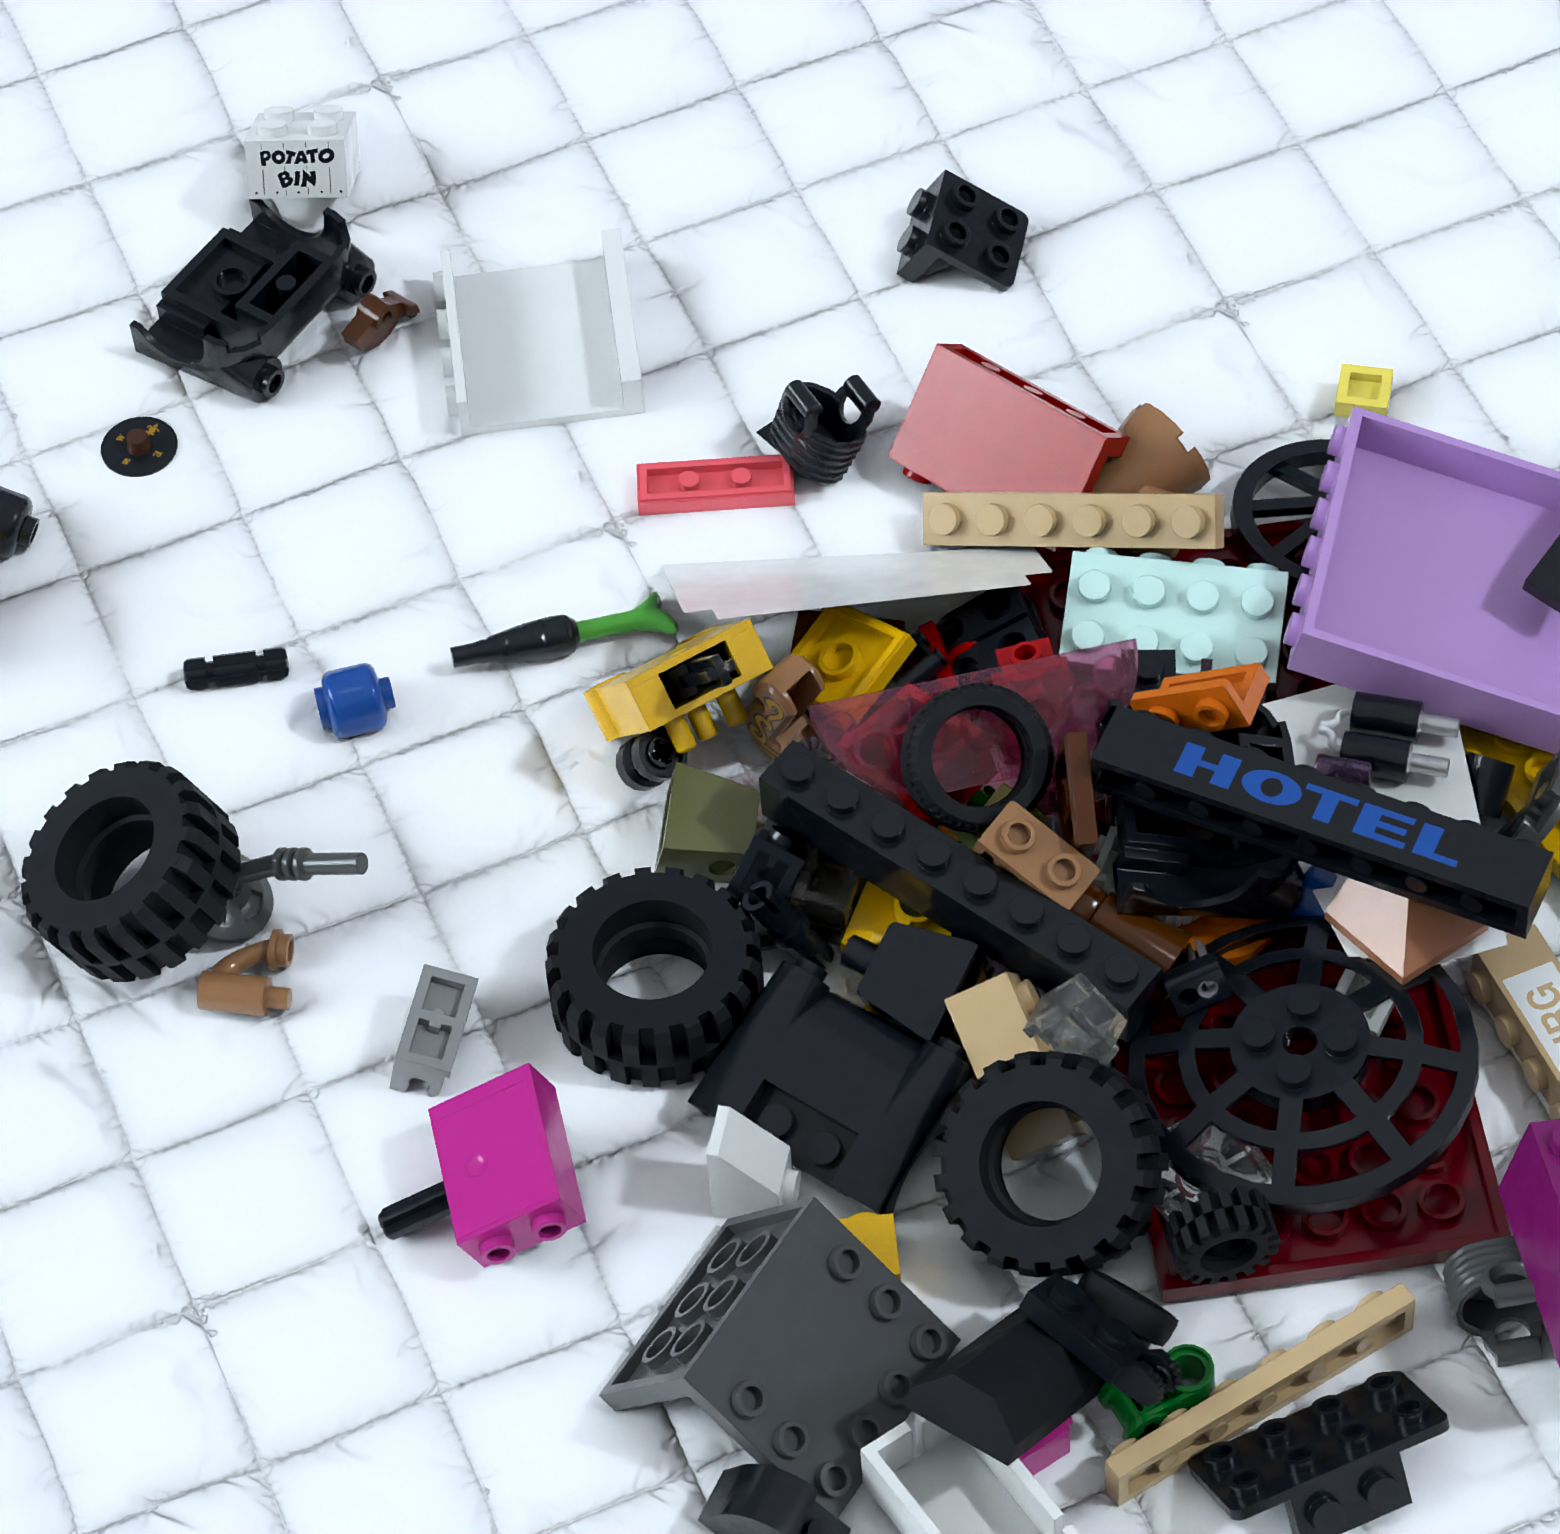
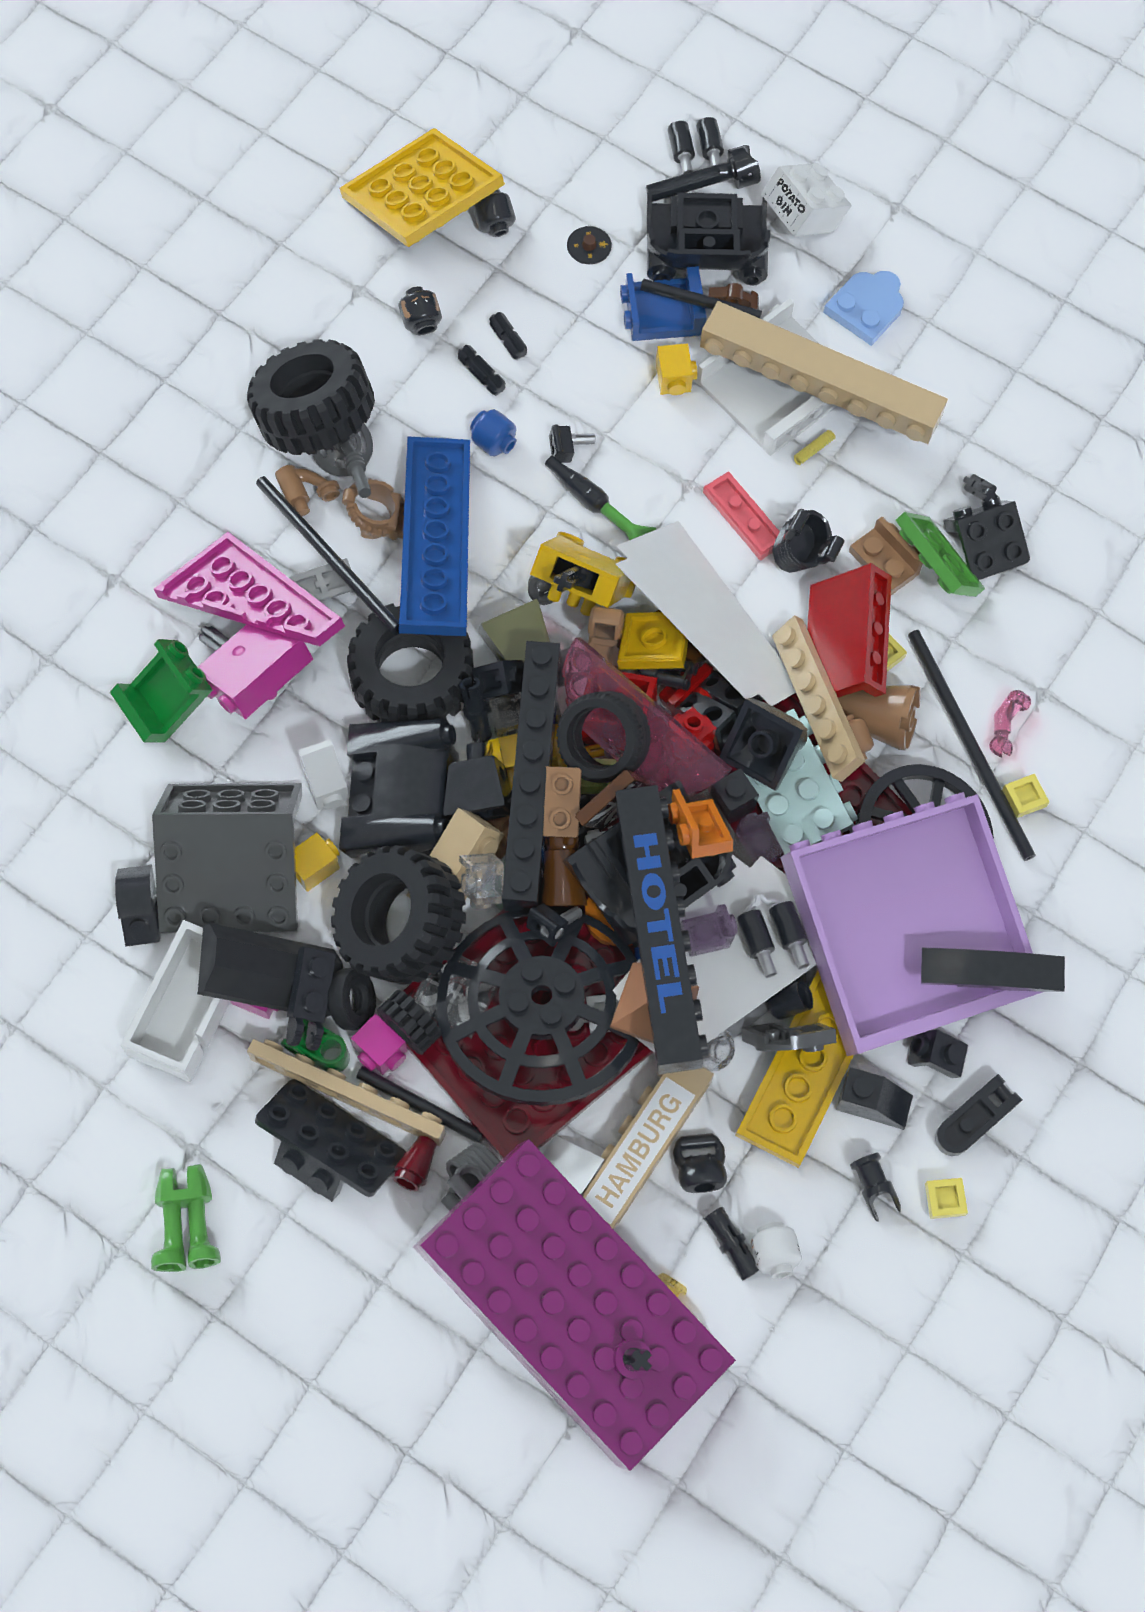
camera: 50 degrees right, 15 degrees up
none -> green panel [110,639,213,743]
none -> wing [153,532,345,647]
none -> black piece [256,476,399,635]
none -> medium nougat piece [342,478,405,540]
none -> dark pink brick [351,1014,407,1075]
none -> black bar [356,1066,483,1142]
none -> dark red cone [393,1135,437,1192]
none -> black head [398,286,442,335]
none -> blue plate [399,436,470,636]
none -> black piece [489,312,527,360]
none -> black piece [548,424,596,463]
none -> blue panel [620,266,707,341]
none -> black bar [640,278,762,318]
none -> black piece [645,145,761,202]
none -> yellow brick [656,343,697,395]
none -> black piece [667,112,724,174]
none -> tan brick [700,301,948,445]
none -> black slope [718,698,808,791]
none -> light yellow piece [794,430,836,465]
none -> light blue plate [823,271,904,346]
none -> medium nougat bracket [849,516,923,595]
none -> bright green plate [895,512,985,597]
none -> black piece [908,630,1036,861]
none -> black piece [963,474,998,502]
none -> clear pink arm [989,690,1031,758]

